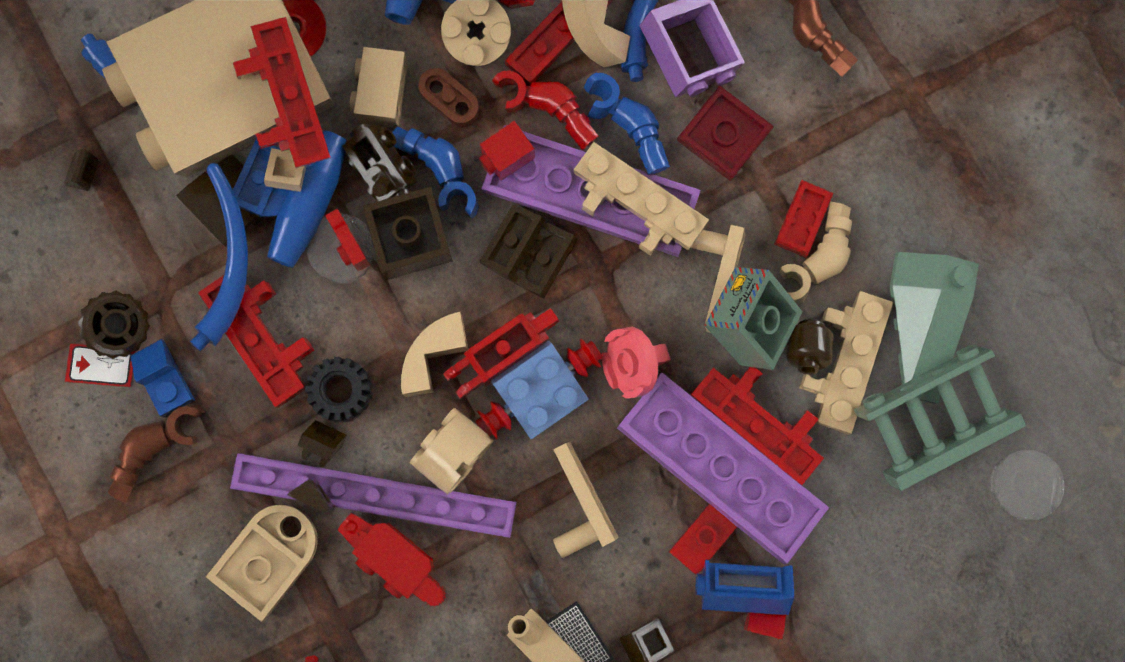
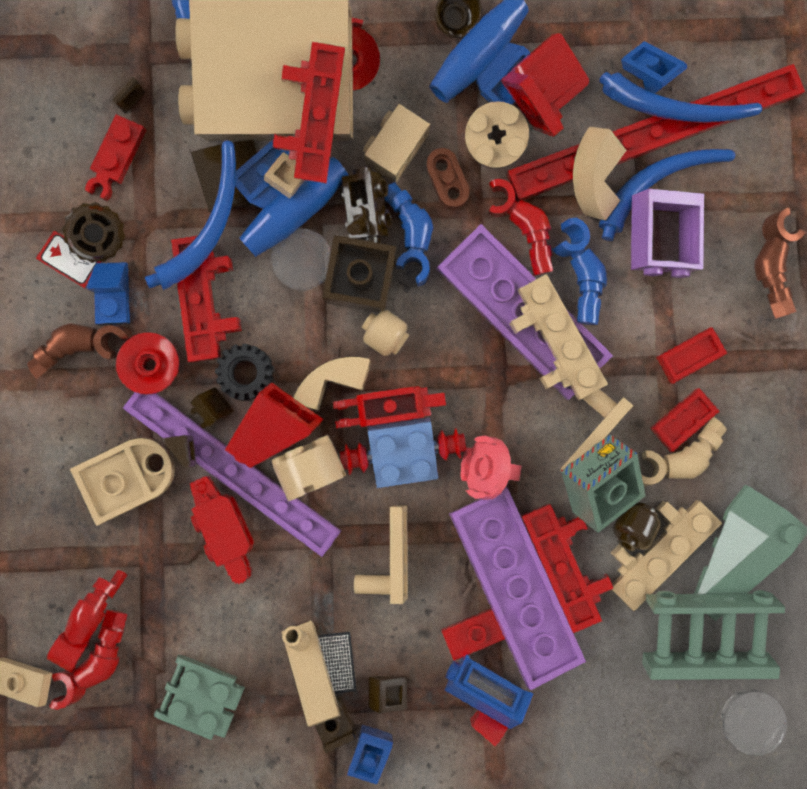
camera: 25 degrees right, 5 degrees up
red plate [325,209,370,272] -> none
red brick [479,121,535,181] -> none
dark brown slope [479,203,577,299] -> none
dark red plate [677,85,774,182] -> none
none -> red plate [85,114,147,202]
none -> red dish [116,332,179,395]
none -> red slope [225,383,323,468]
none -> tan head [362,310,409,356]
none -> red tile [656,327,728,384]

